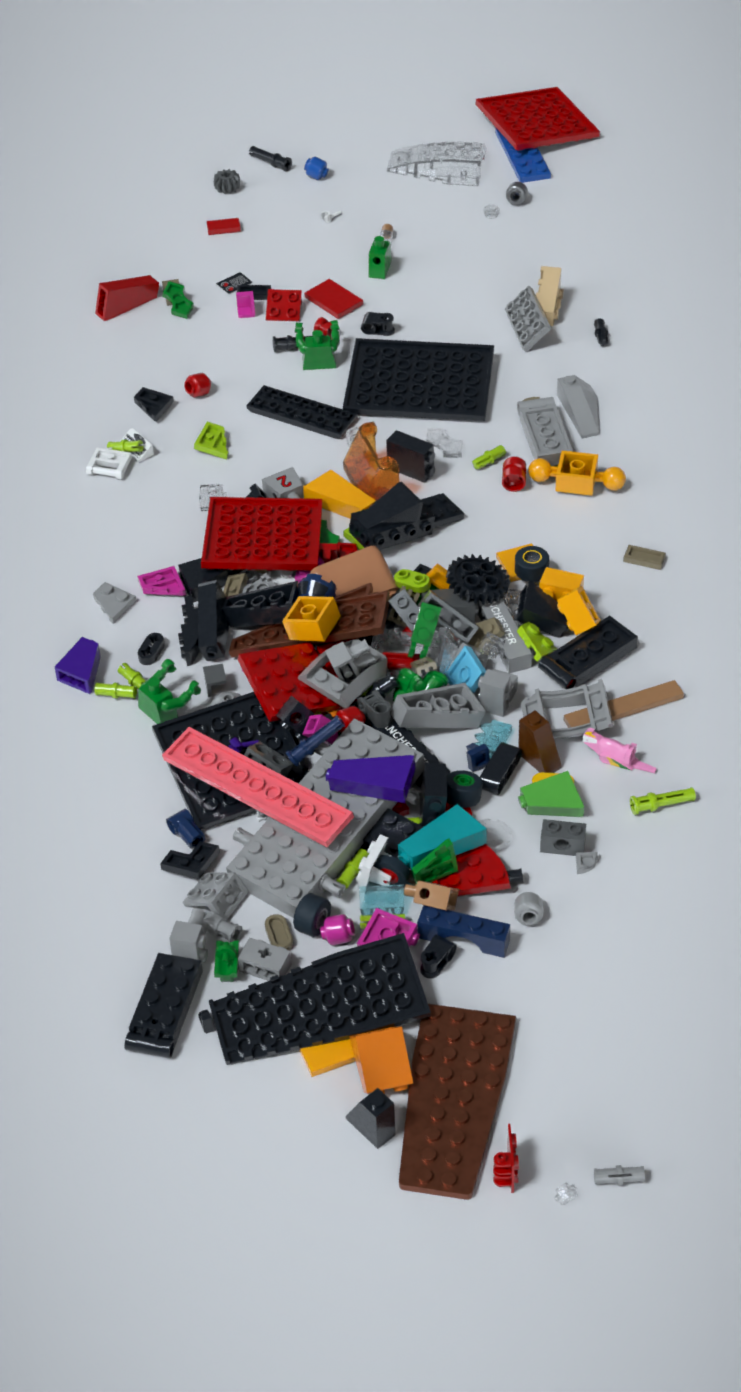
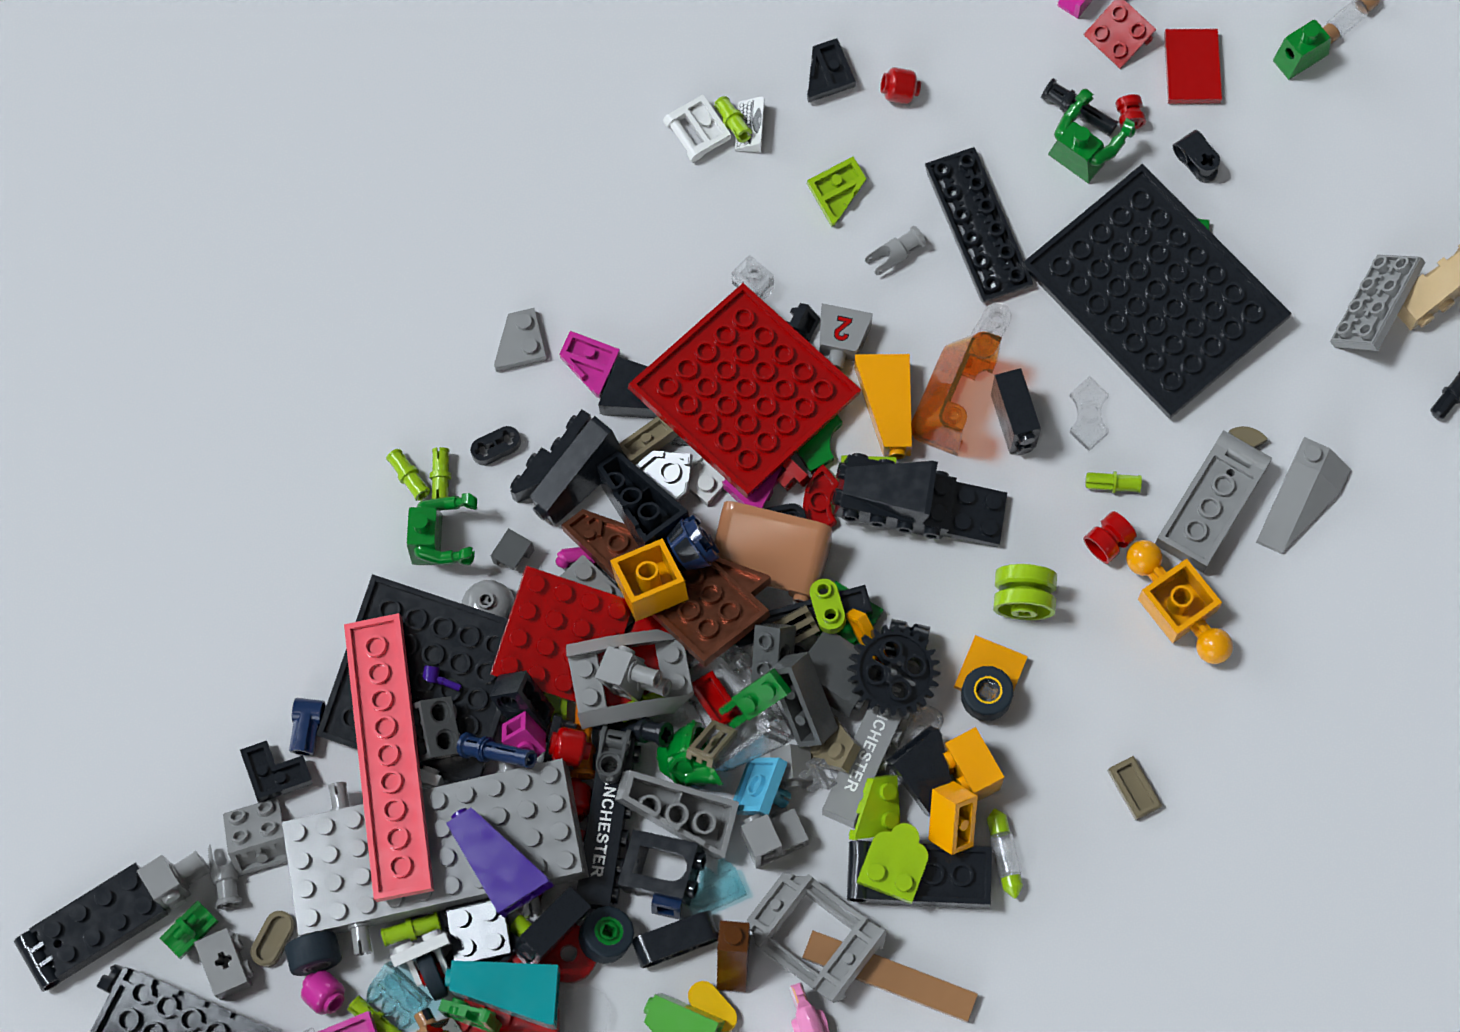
camera: 45 degrees right, 25 degrees up
dark purple slope [54,637,101,694] -> none
none -> black panel [617,829,707,907]
none -> lime plate [857,823,928,904]
none -> light grey piece [865,226,927,275]
none -> piece [987,808,1023,899]
none -> lime wheel [993,564,1057,620]

